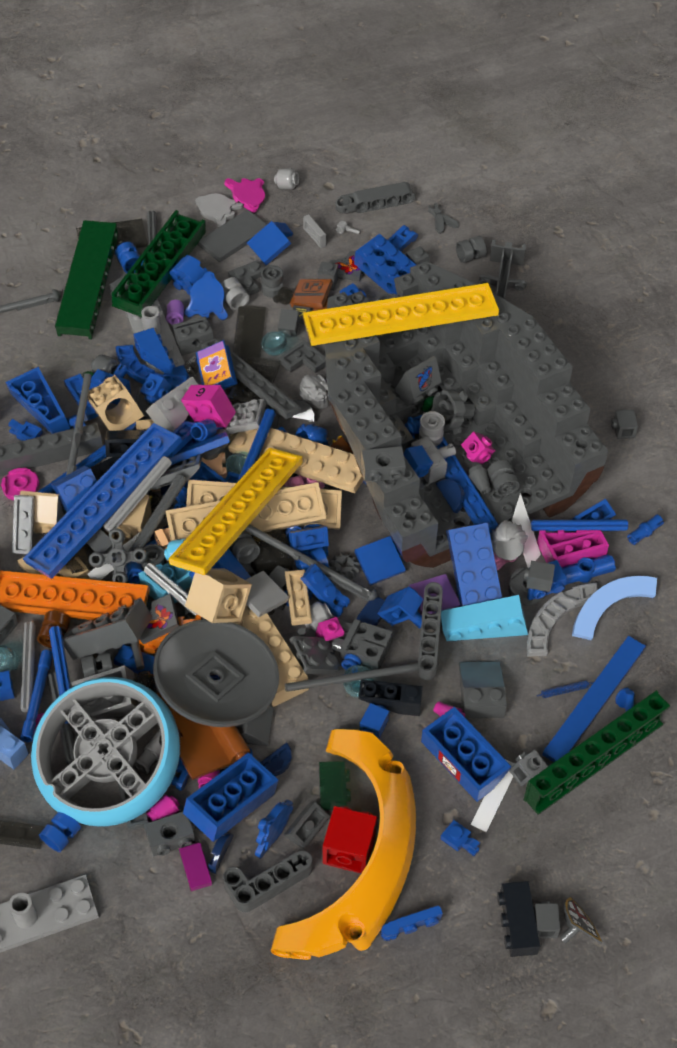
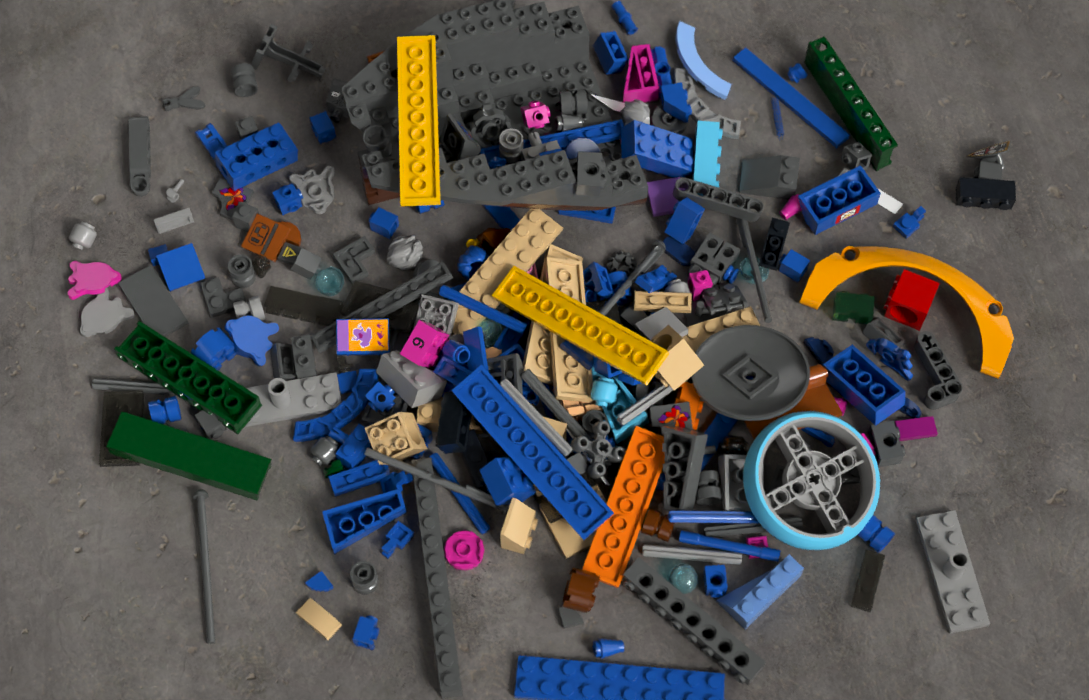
camera: 80 degrees left, 10 degrees up
tile [12,495,35,554] -> none
blue slope [133,328,175,375] -> none
medium lavender brick [166,299,184,325] -> none
blue tile [354,536,406,586] -> none
blue hinge [380,905,443,941] -> none
dark grey brick [524,560,555,592] -> none
blue axle [531,520,628,531] -> none

